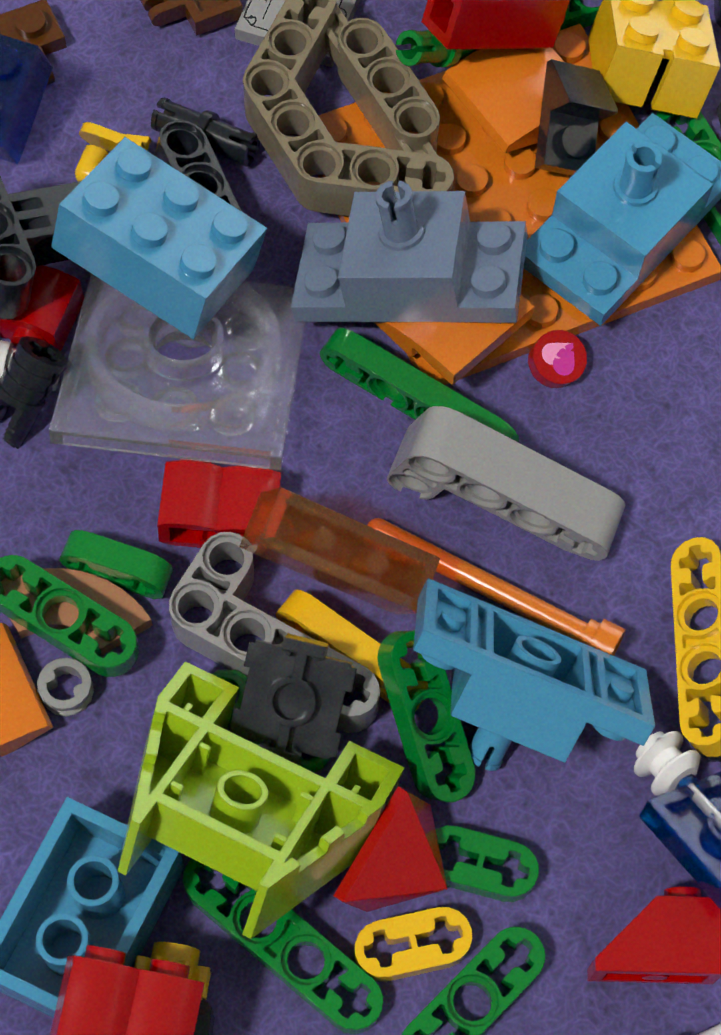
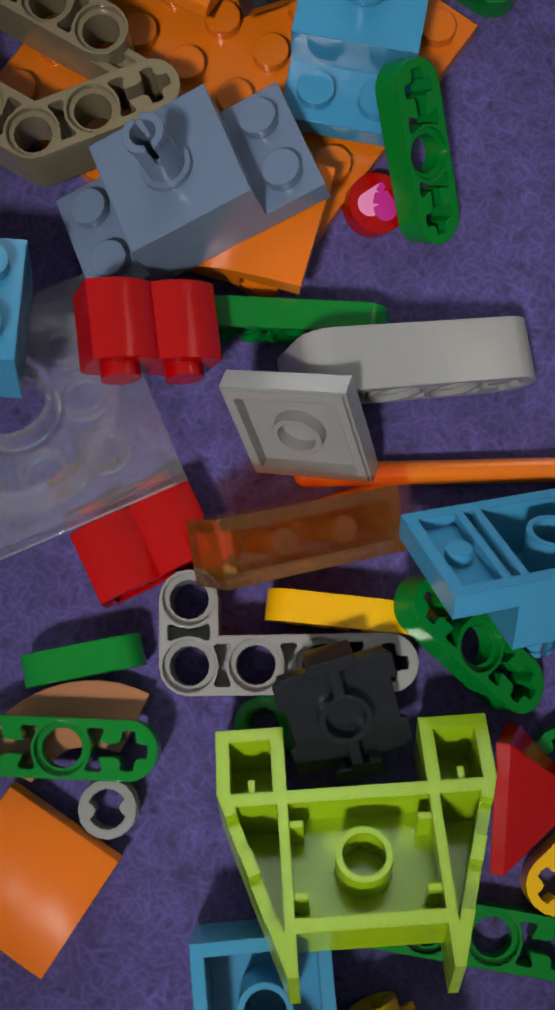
camera: 25 degrees left, 15 degrees up
none -> red brick [72,276,222,385]
none -> light grey tile [218,369,379,482]
none -> green beam [375,57,459,244]

